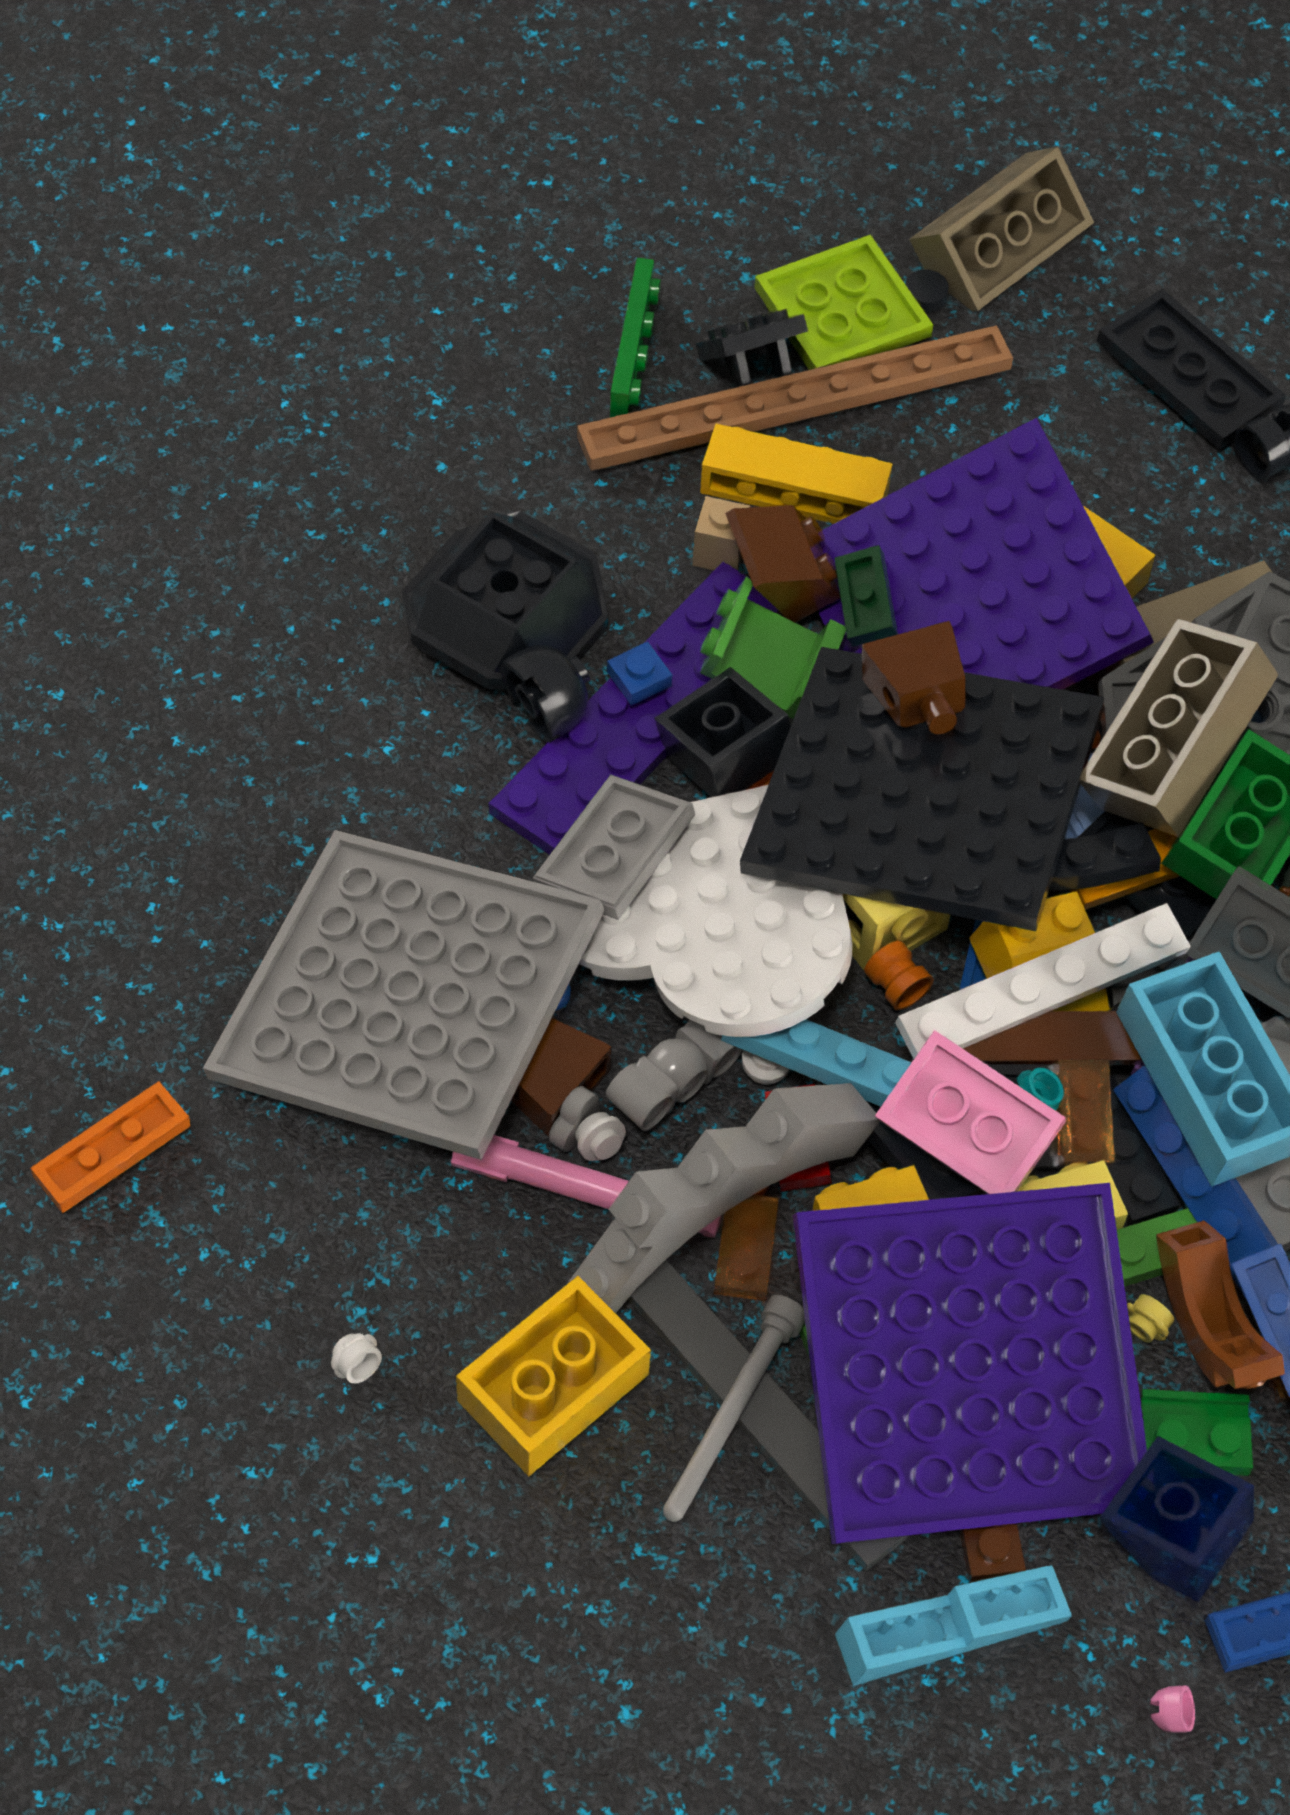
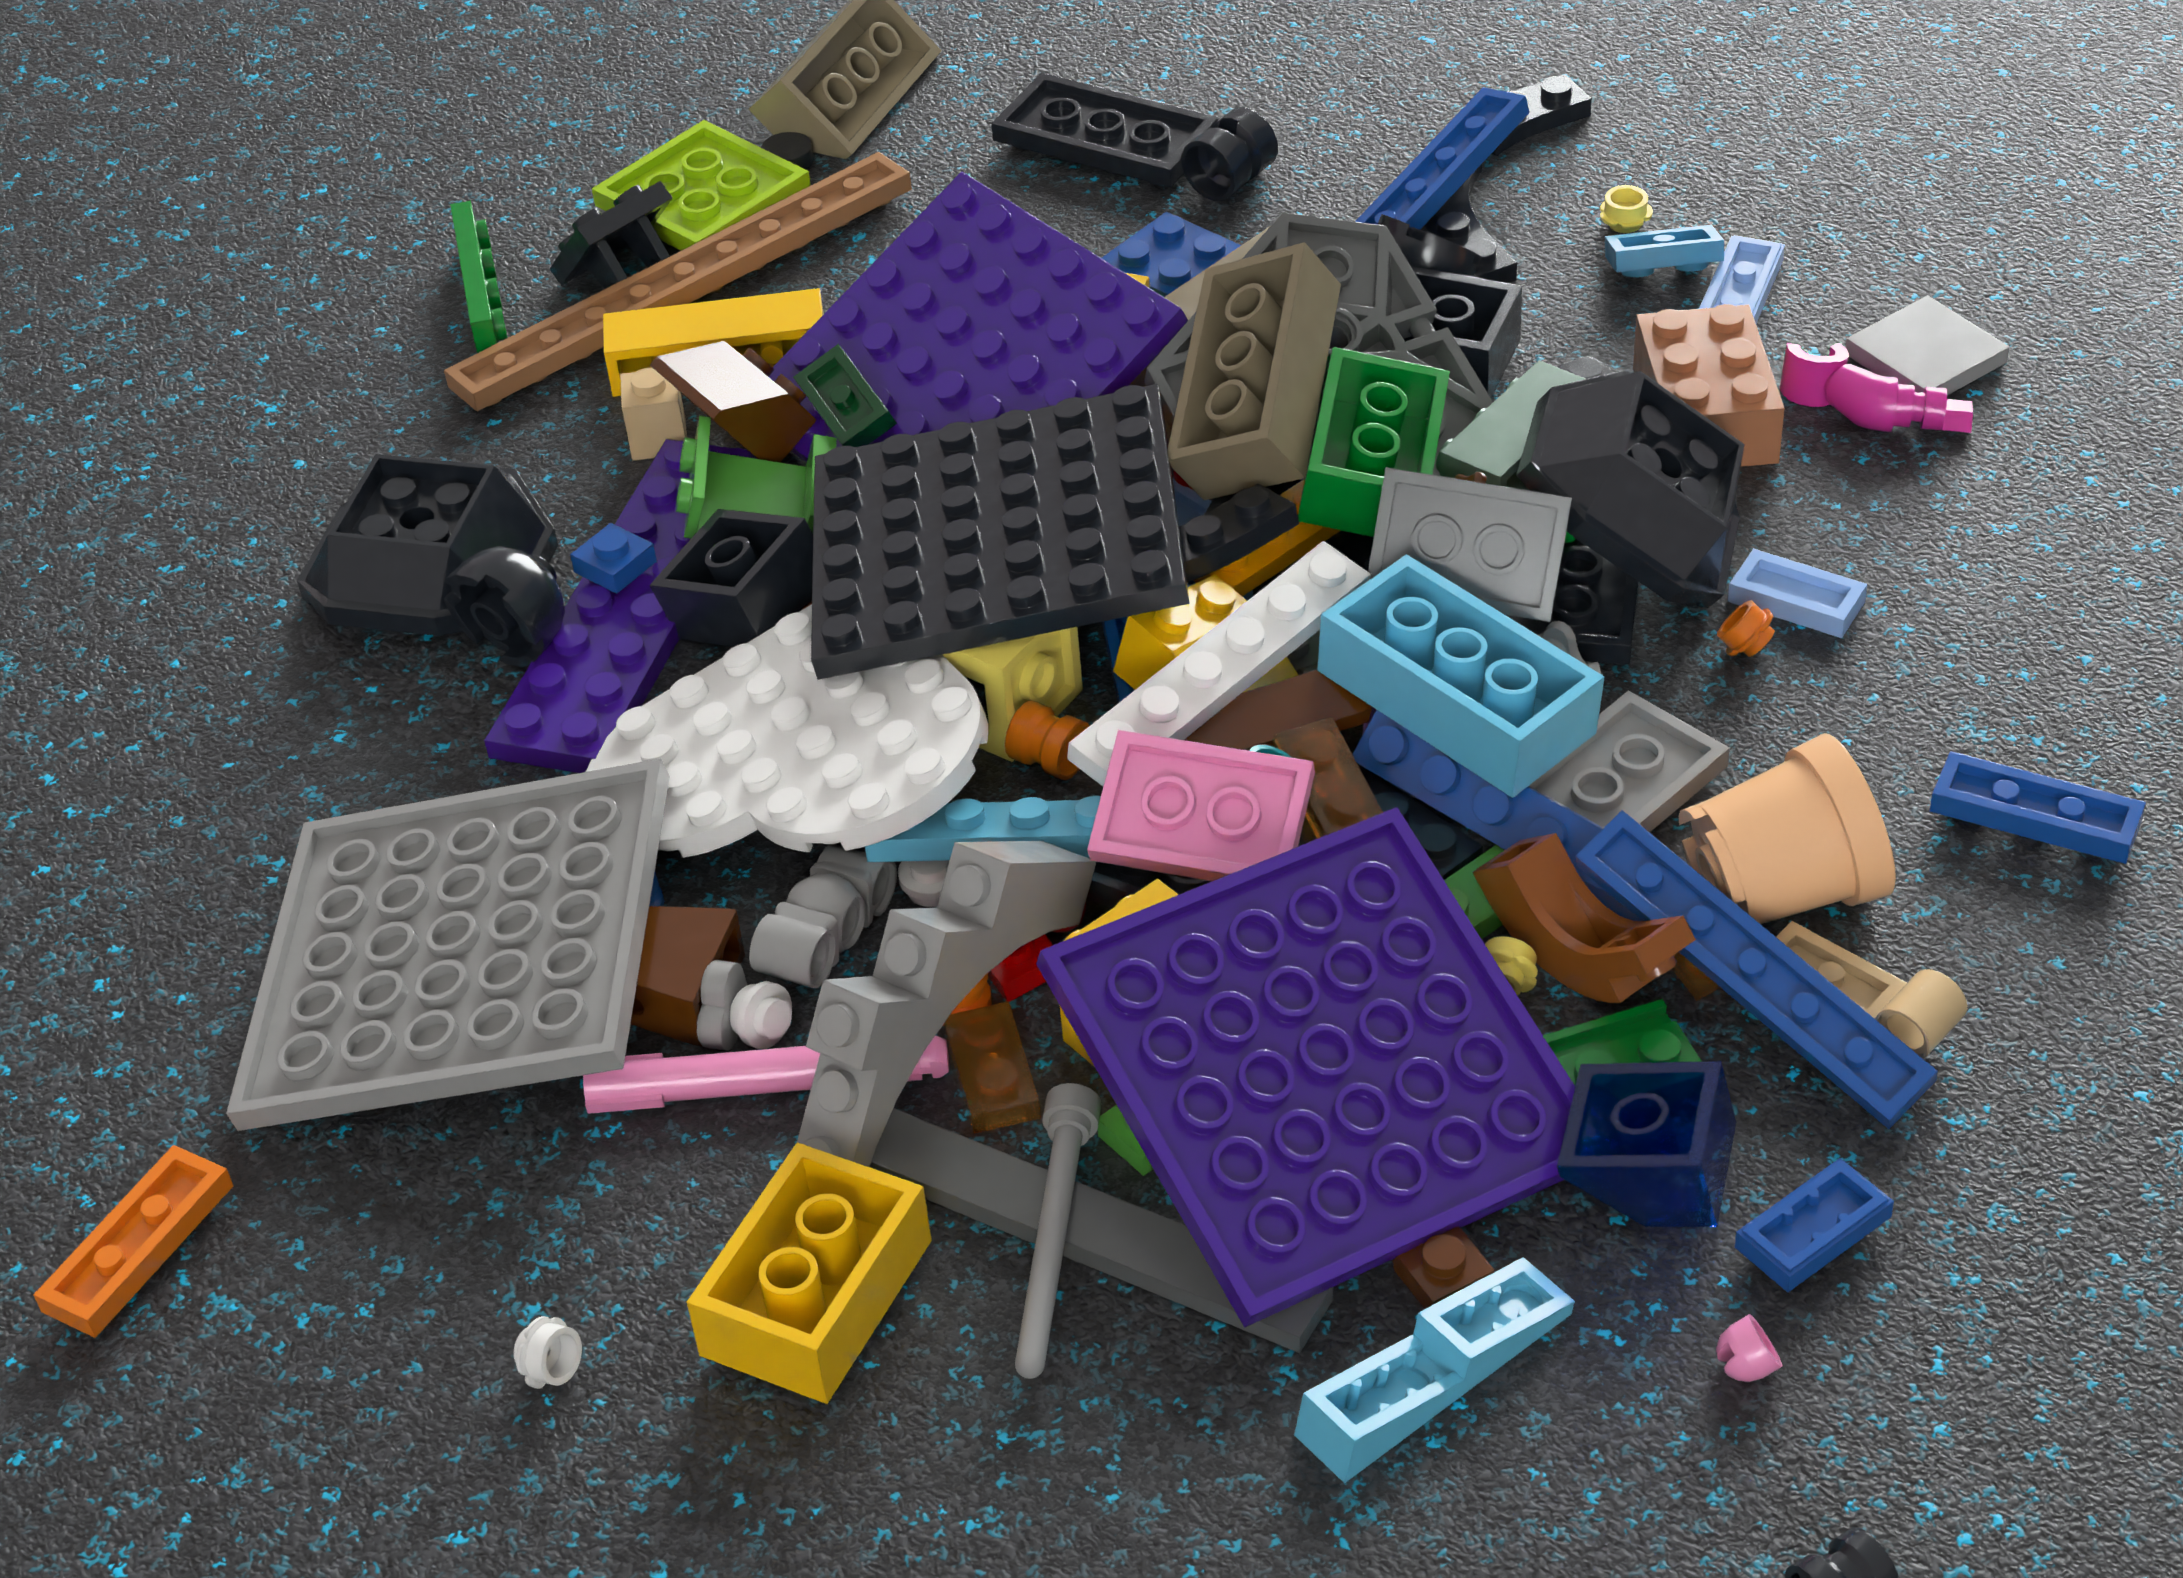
camera: 15 degrees left, 15 degrees down
light grey tile [533,775,695,920] -> none
reddish brown torso [862,621,965,734] -> none
none -> blue plate [1102,212,1241,297]

